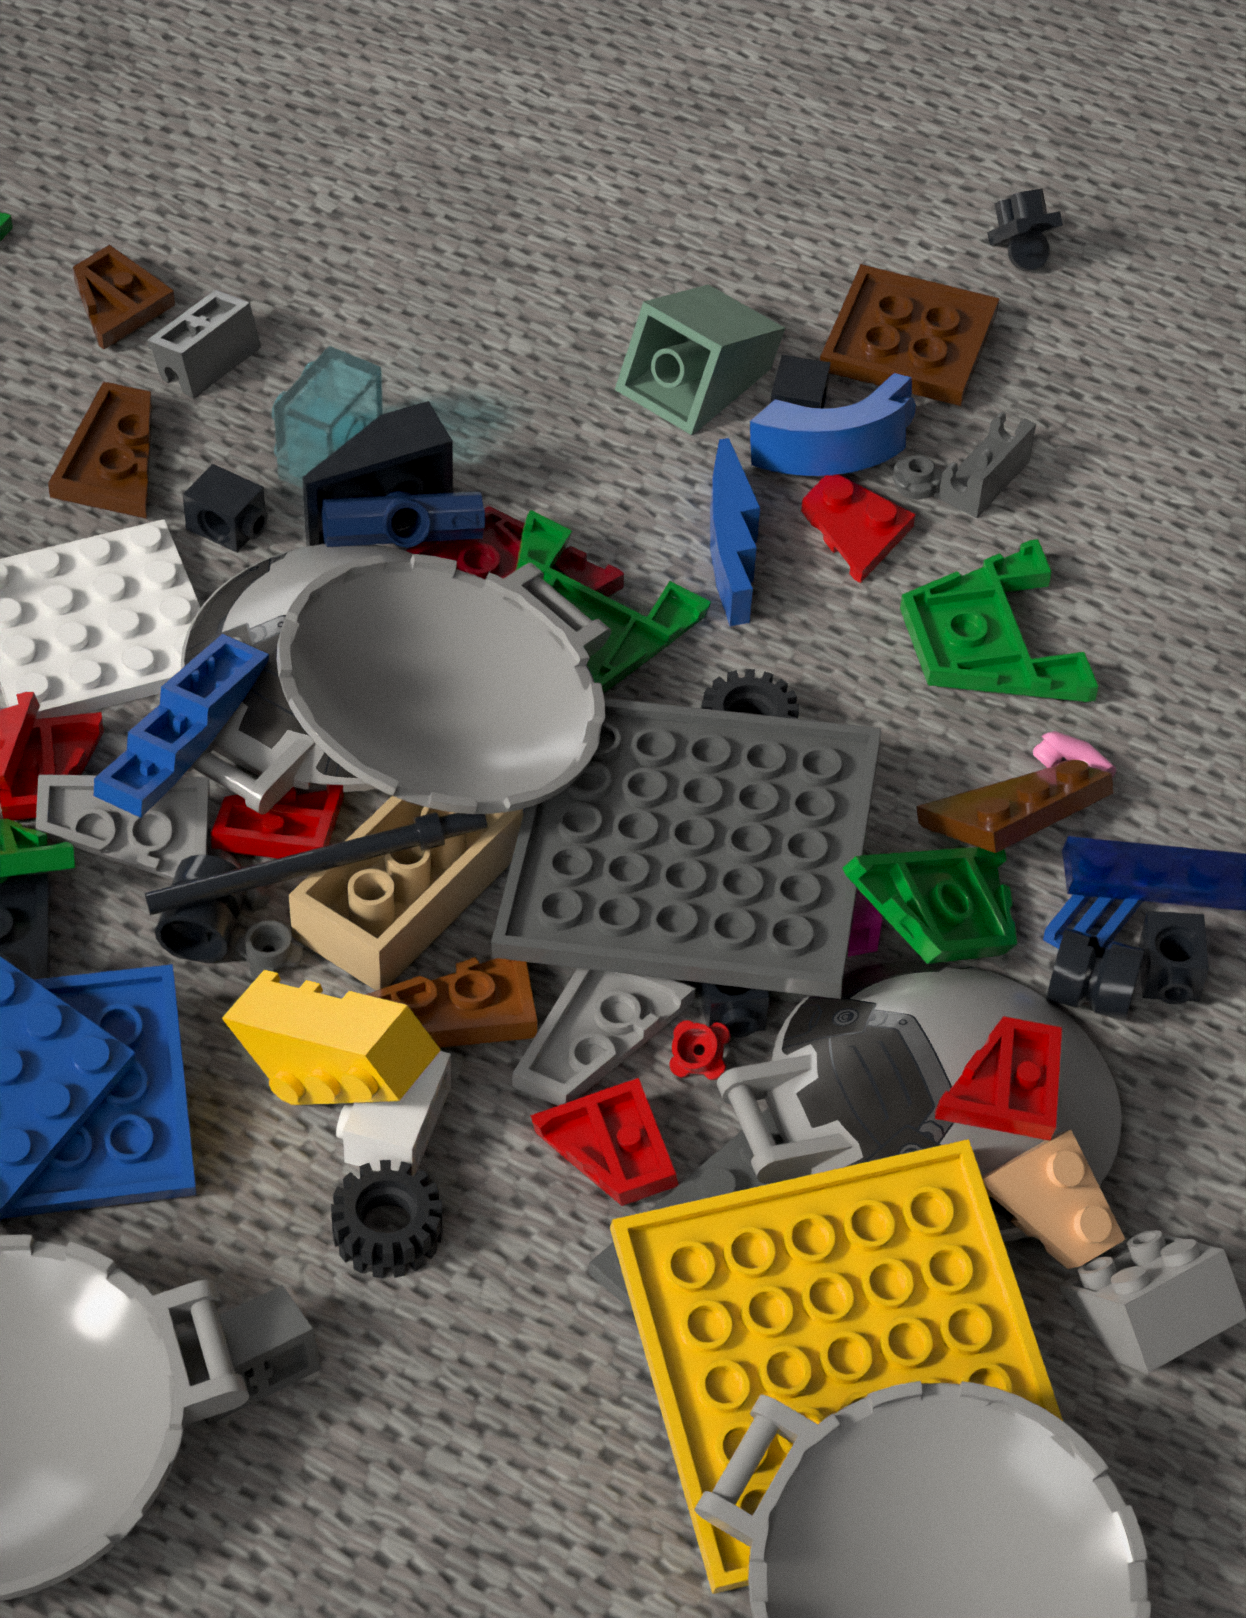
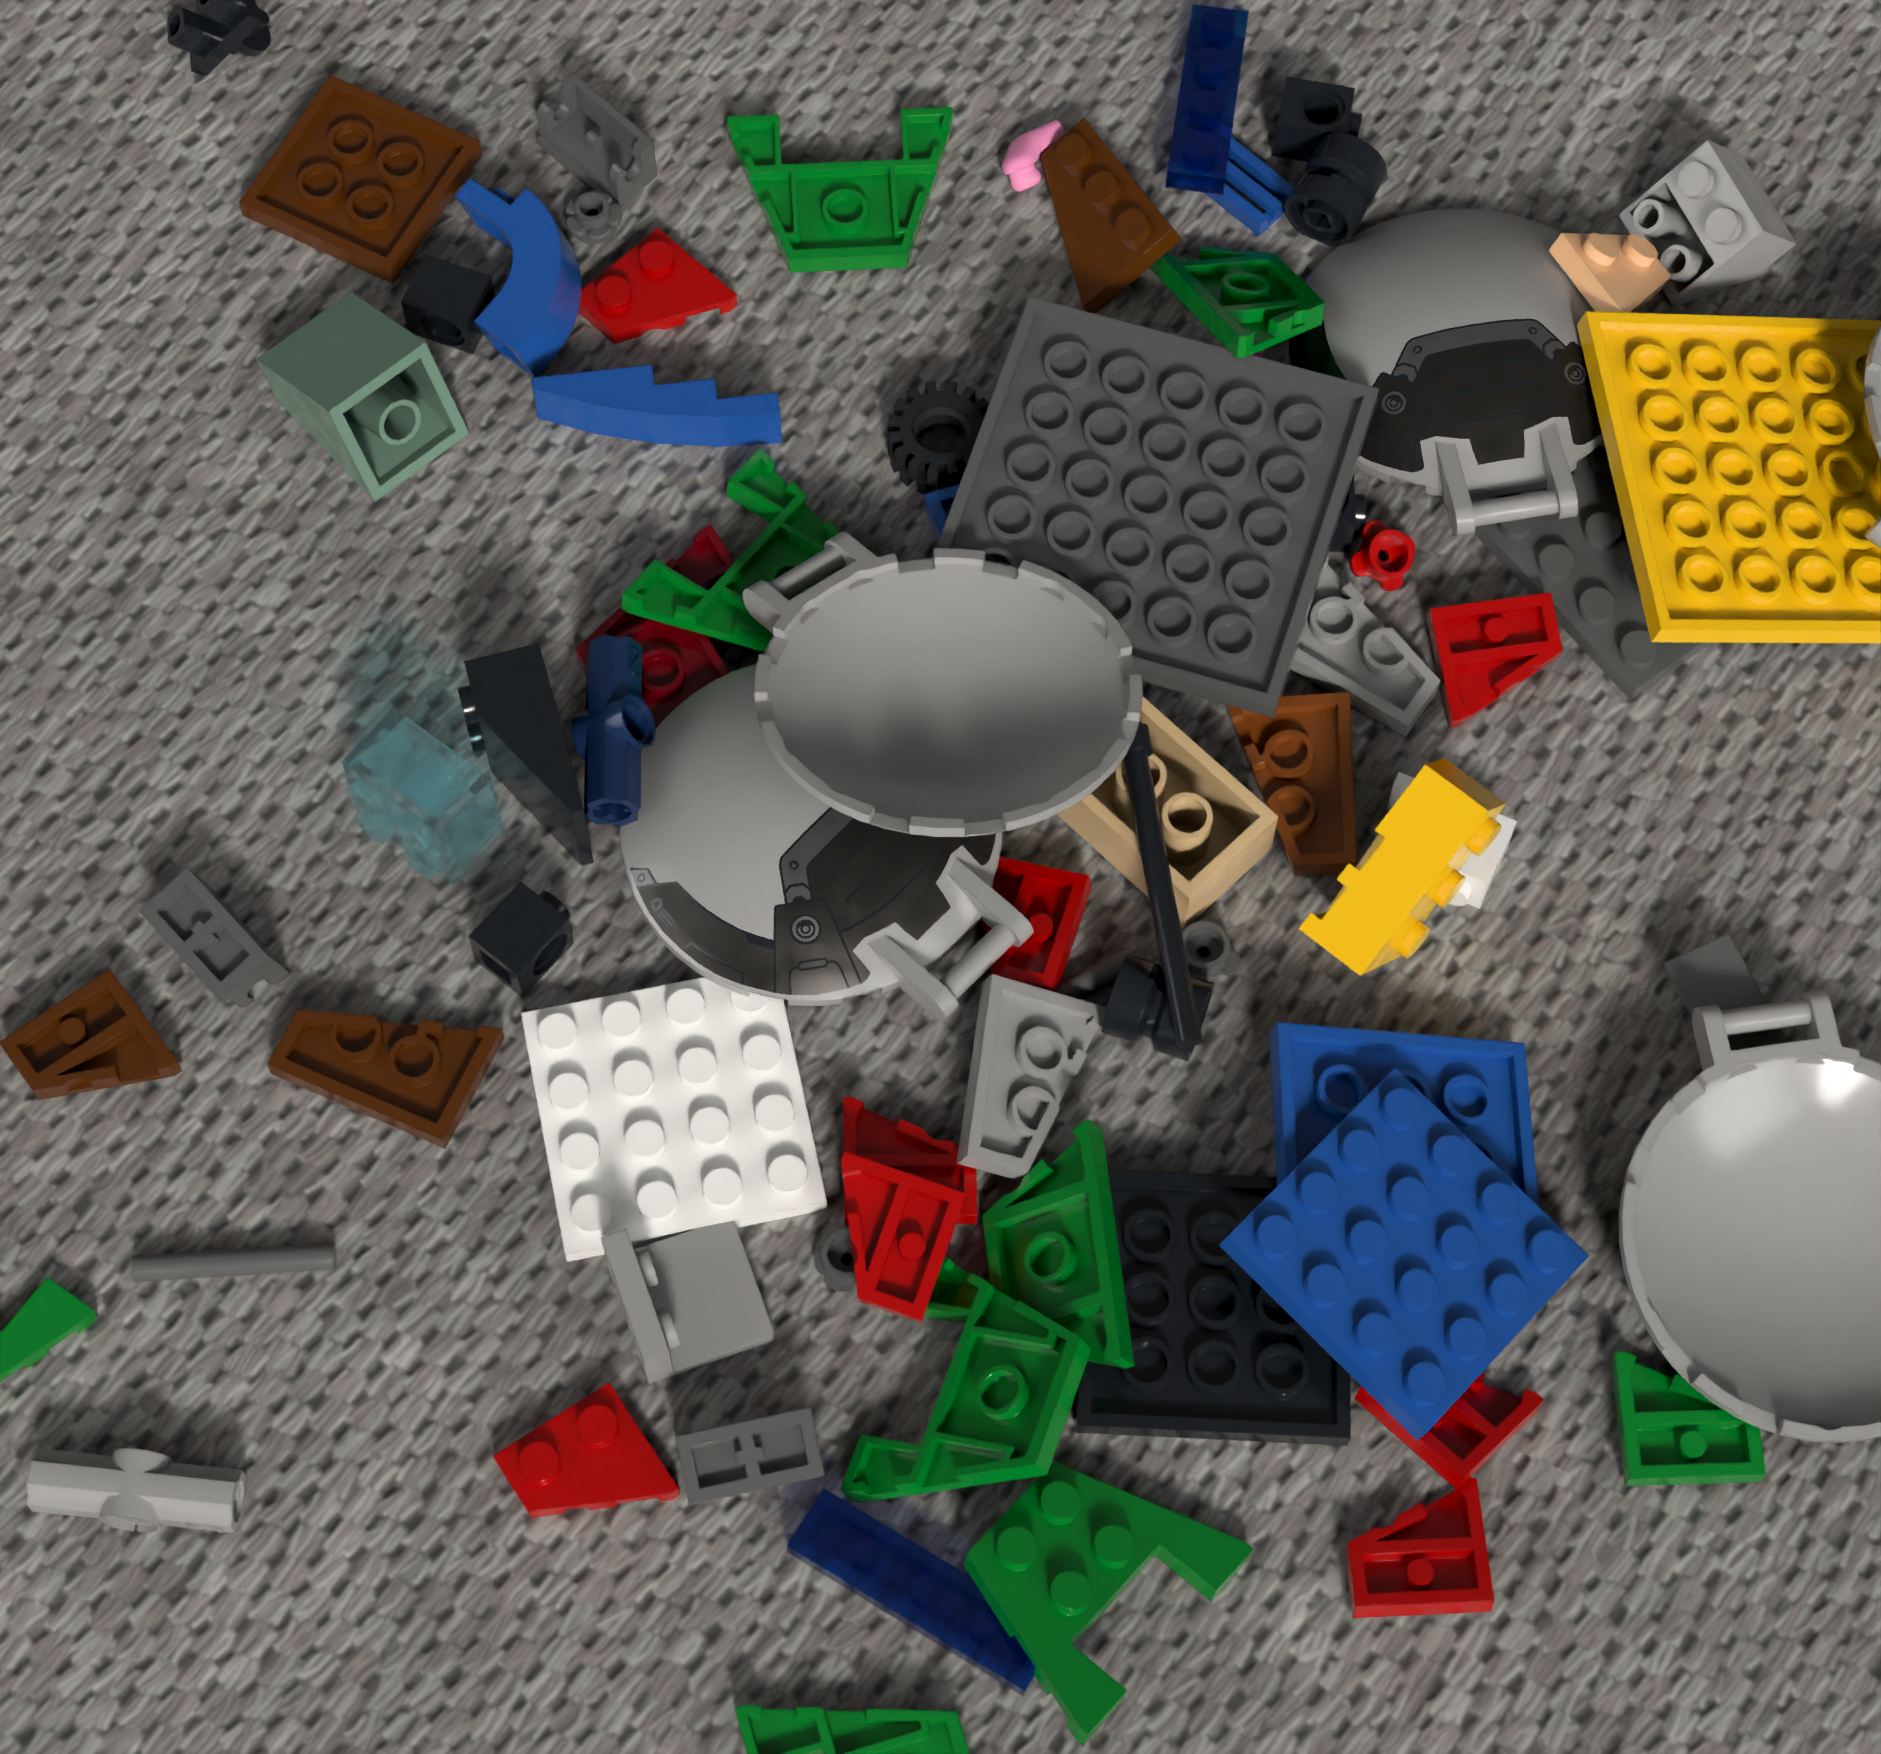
camera: 80 degrees left, 15 degrees up
blue slope [93,634,269,818] -> none
black tyre [331,1160,443,1278] -> none
red wing [935,1016,1062,1141] -> none

